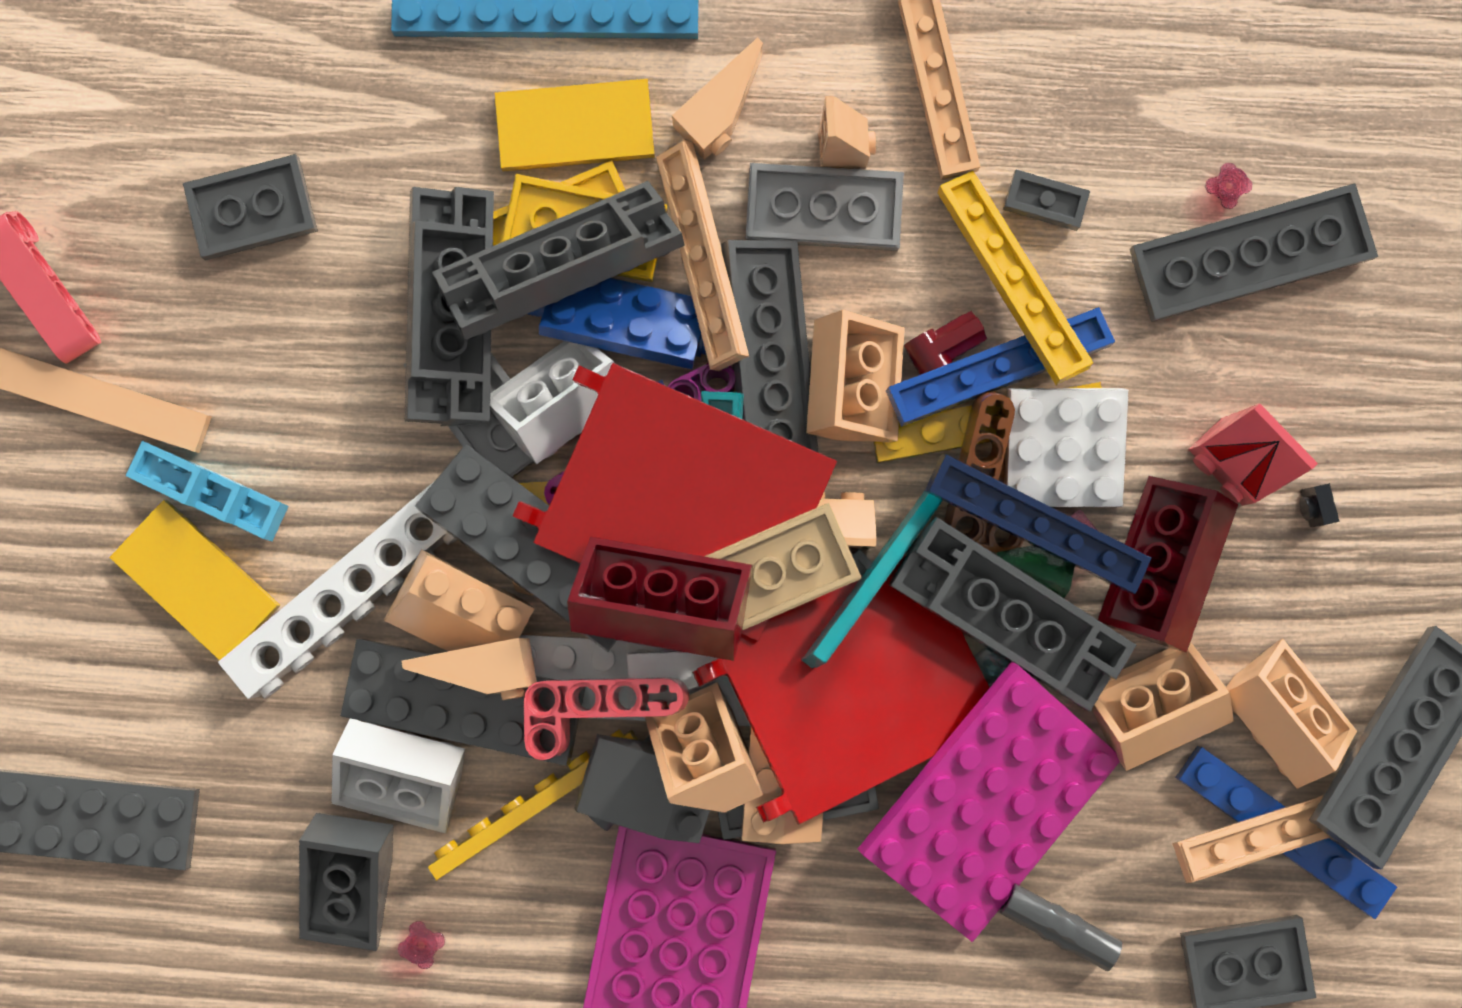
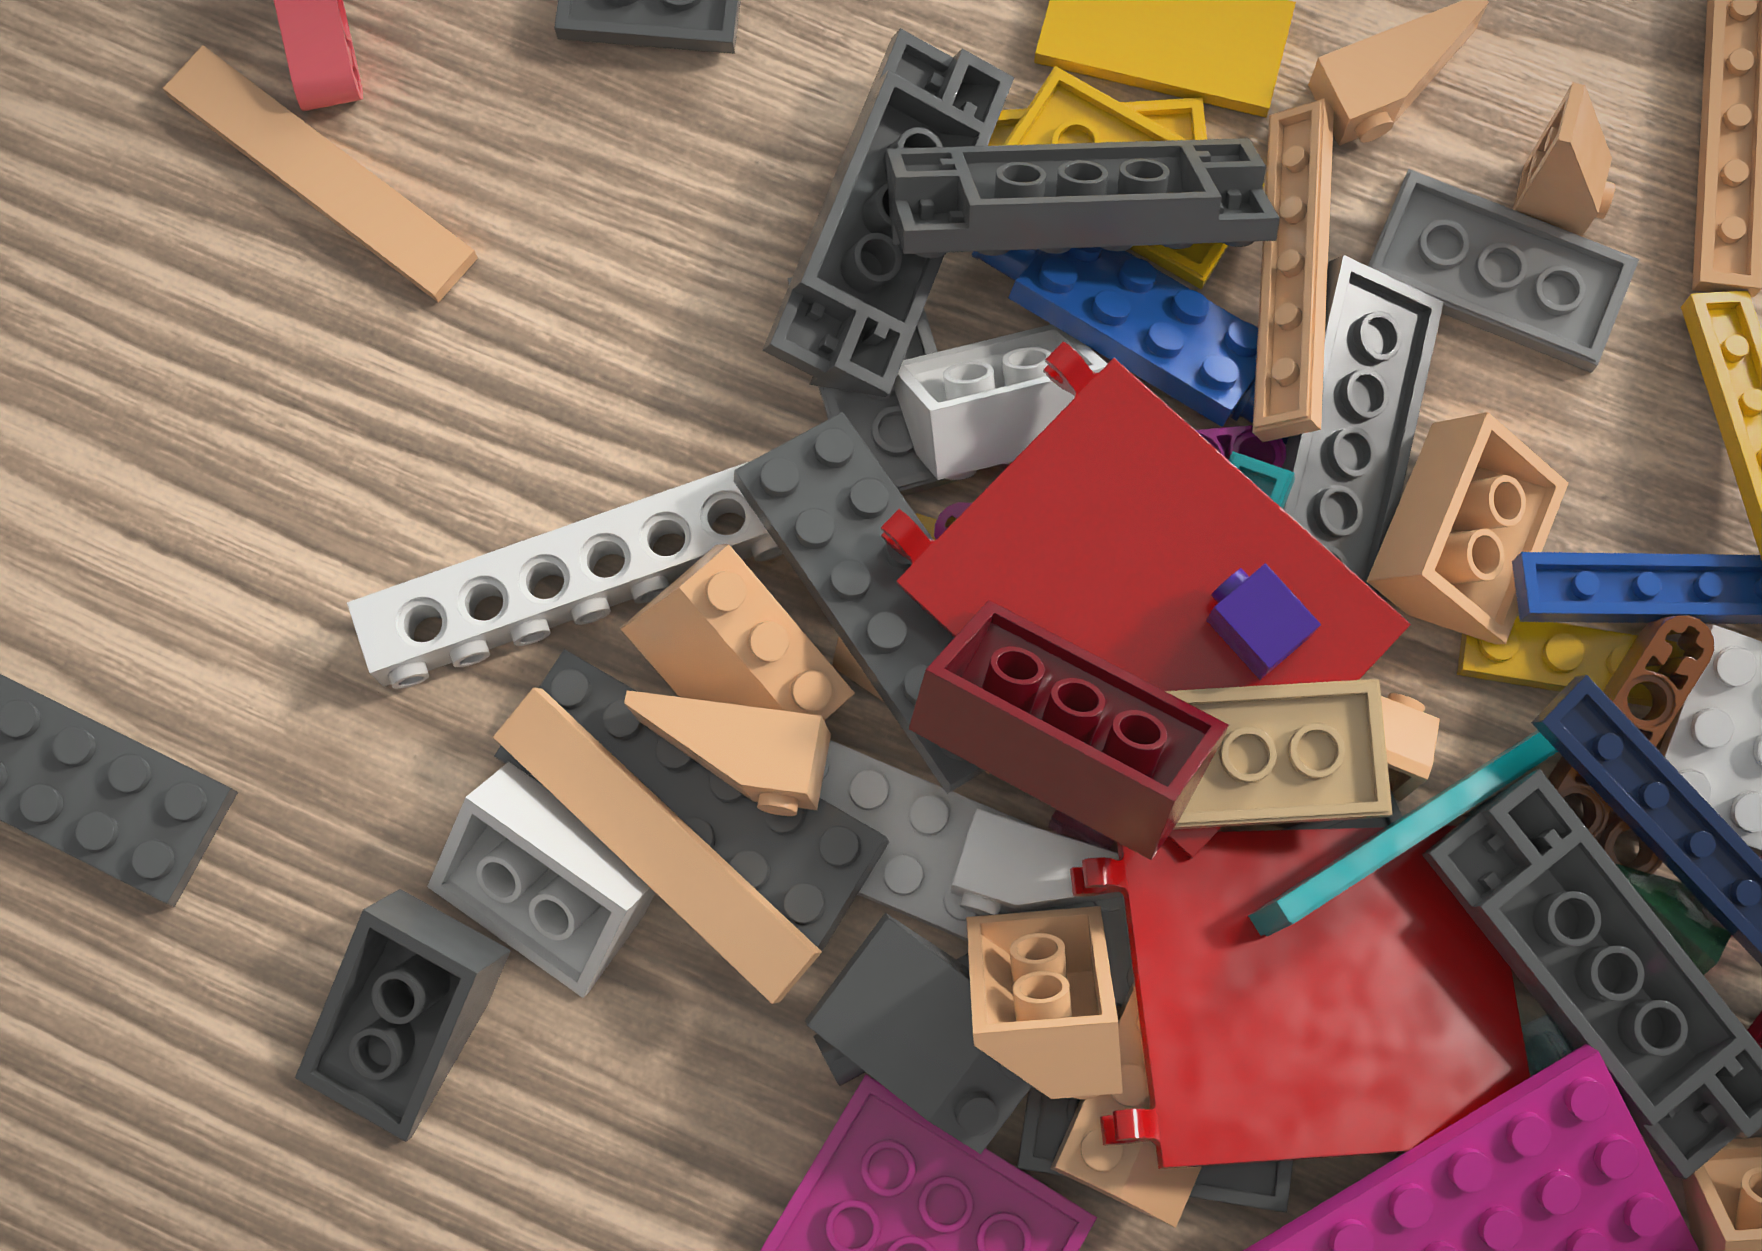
camera: 25 degrees right, 10 degrees down
yellow tile [109,500,281,660] -> none
medium azure slope [126,441,289,542] -> none
clear pink plate [398,921,445,969] -> none
yellow plate [428,729,638,880] -> none
coral beam [524,677,689,760] -> none
dark red piece [903,311,987,375] -> none
none -> light nougat tile [493,687,822,1004]
none -> dark purple brick [1206,563,1321,680]

